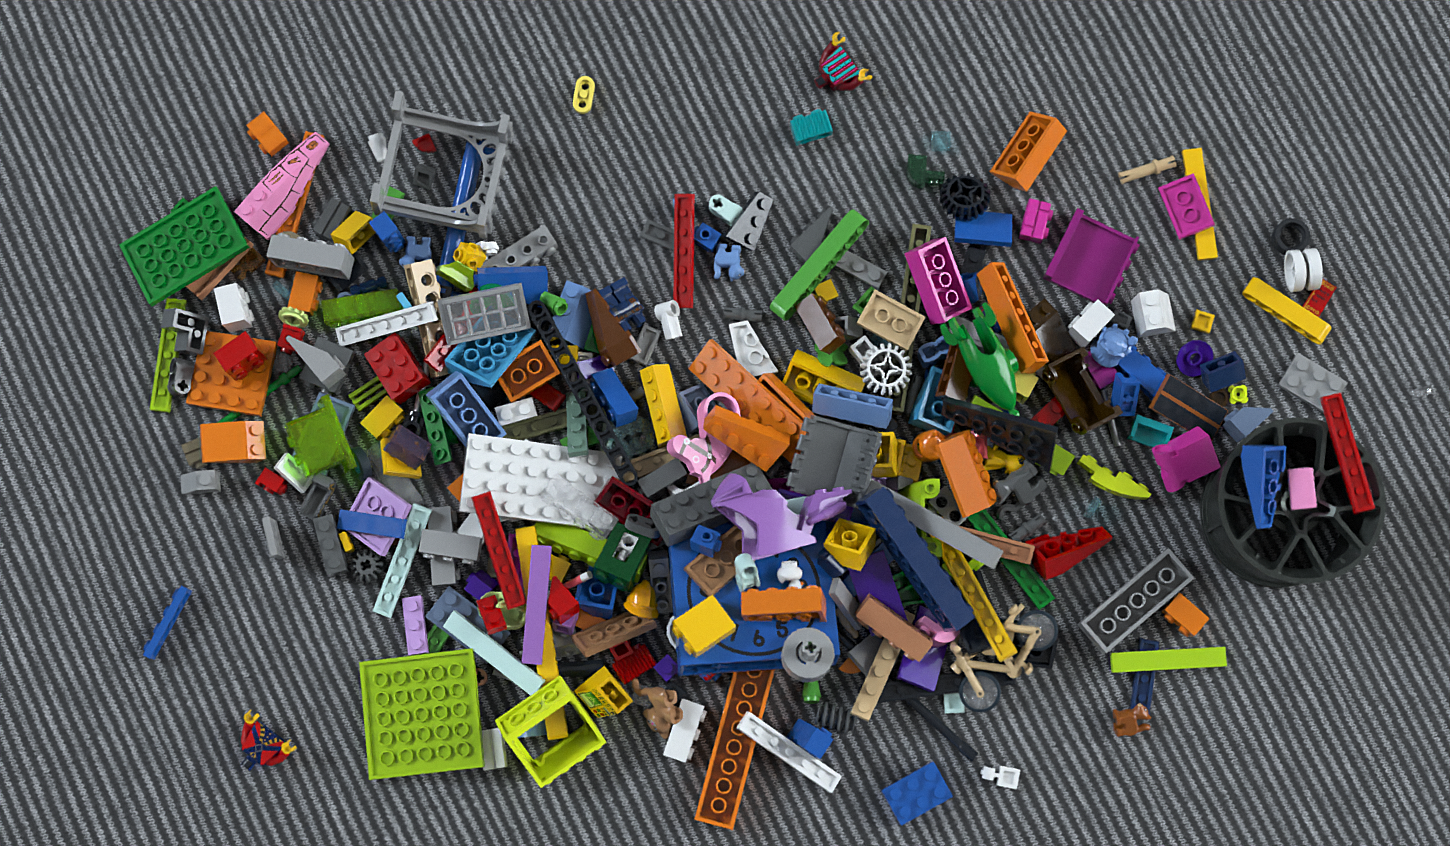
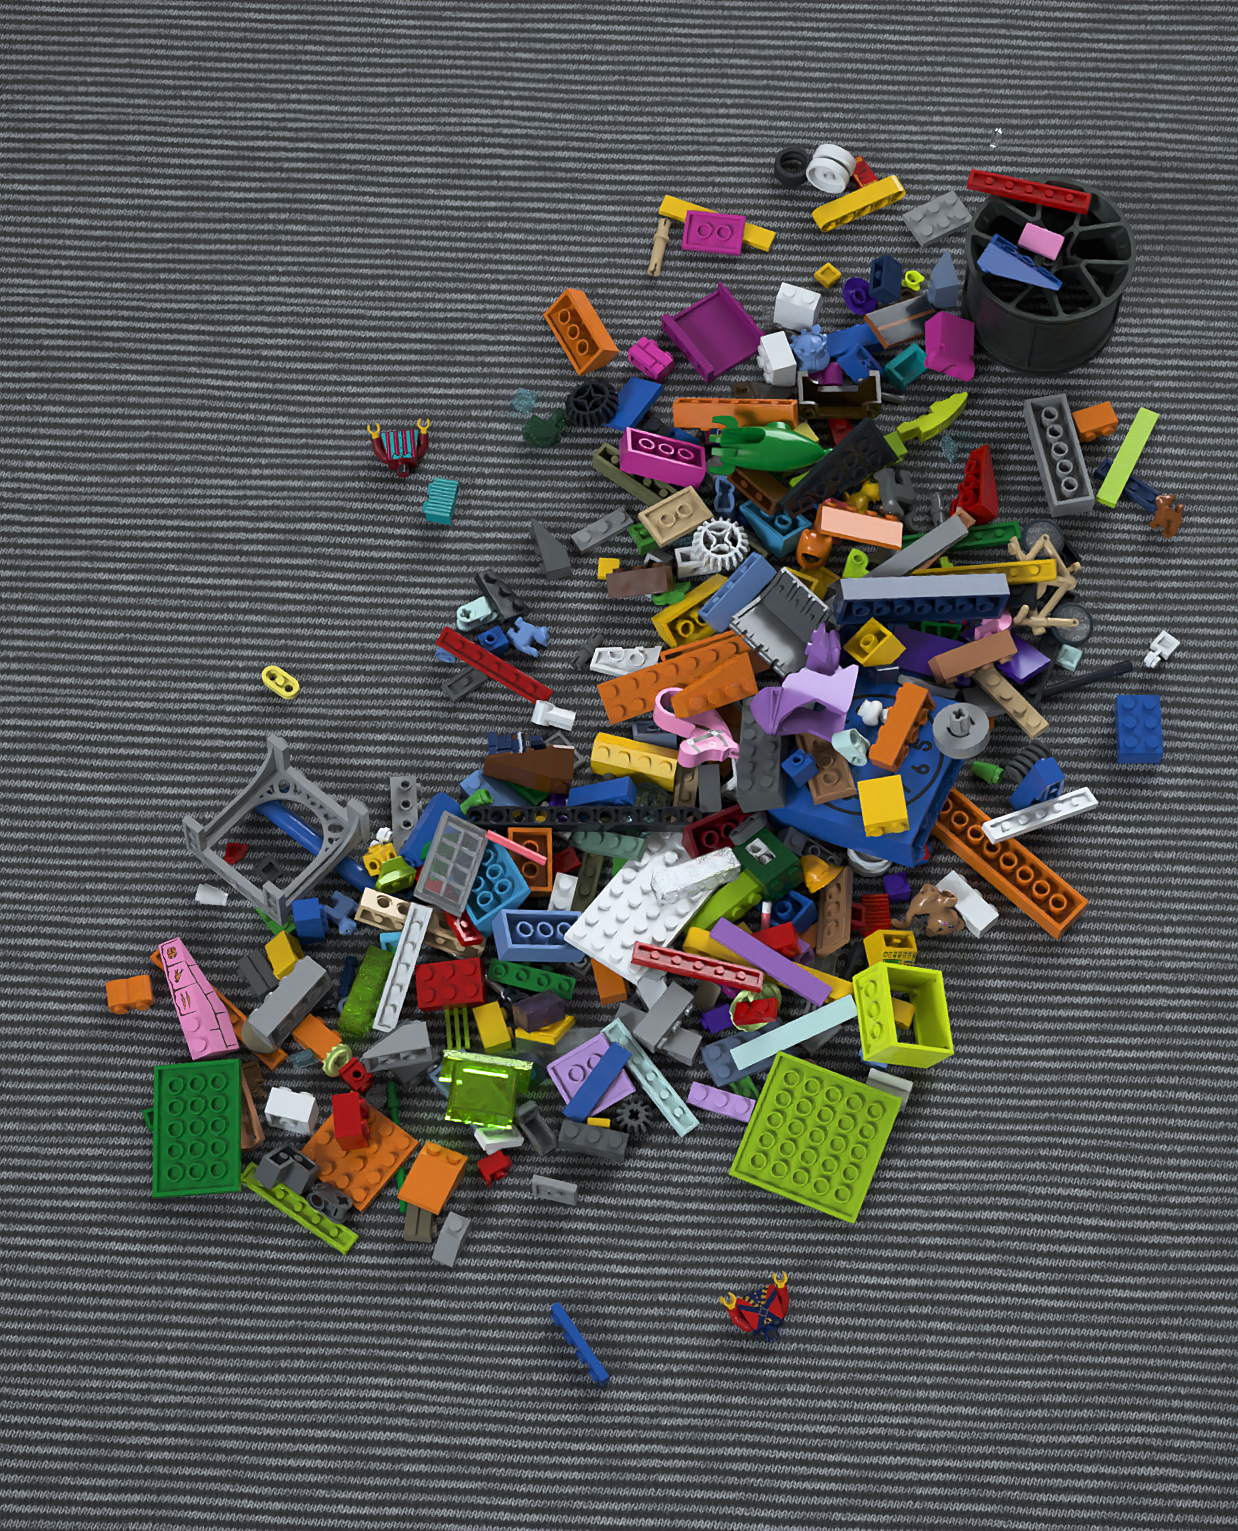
camera: 60 degrees left, 15 degrees down
bright green beam [770,209,869,321] -> none
none -> coral bar [485,830,547,866]

